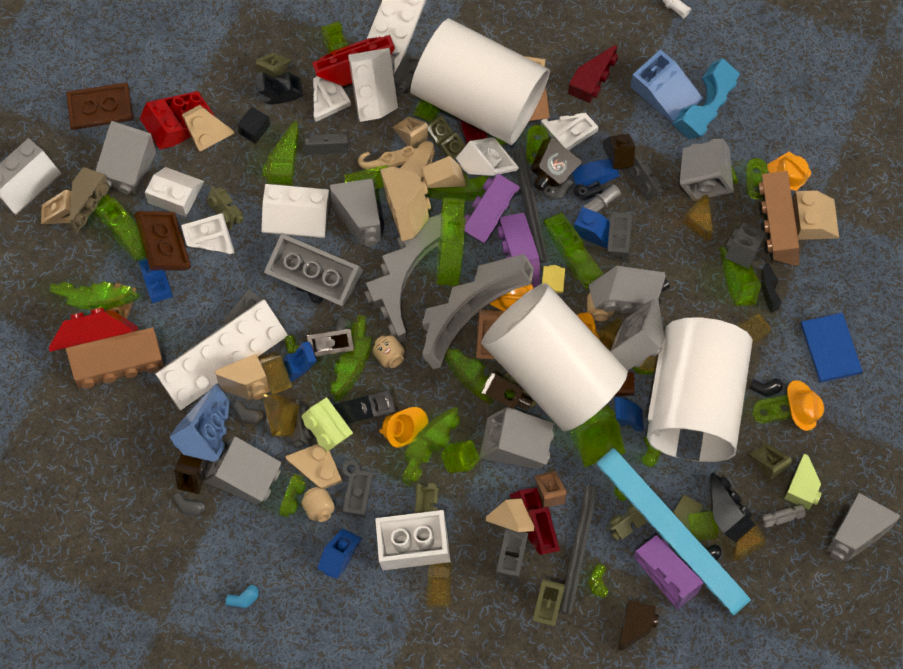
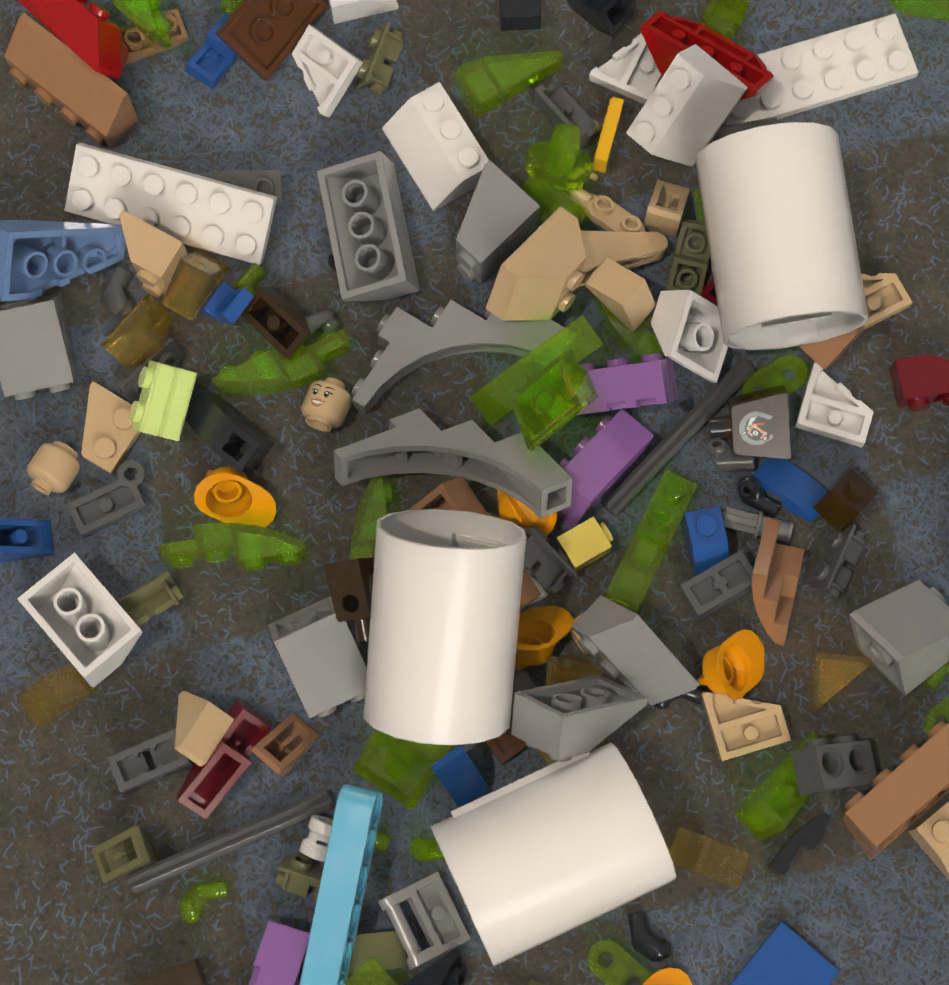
camera: 55 degrees right, 10 degrees up
clear neon green plate [279,473,306,518] -> none
clear neon green panel [440,440,480,473] -> none
none -> white wheel [299,815,333,862]
none -> light grey plate [378,872,471,970]
none -> clear neon green slope [509,354,598,451]
none -> clear neon green tile [524,124,593,191]
none -> yellow tile [593,97,624,173]
none -> light orange piece [697,629,764,700]
none -> tan wing [700,692,791,761]
none -> medium nougat slope [752,518,805,646]

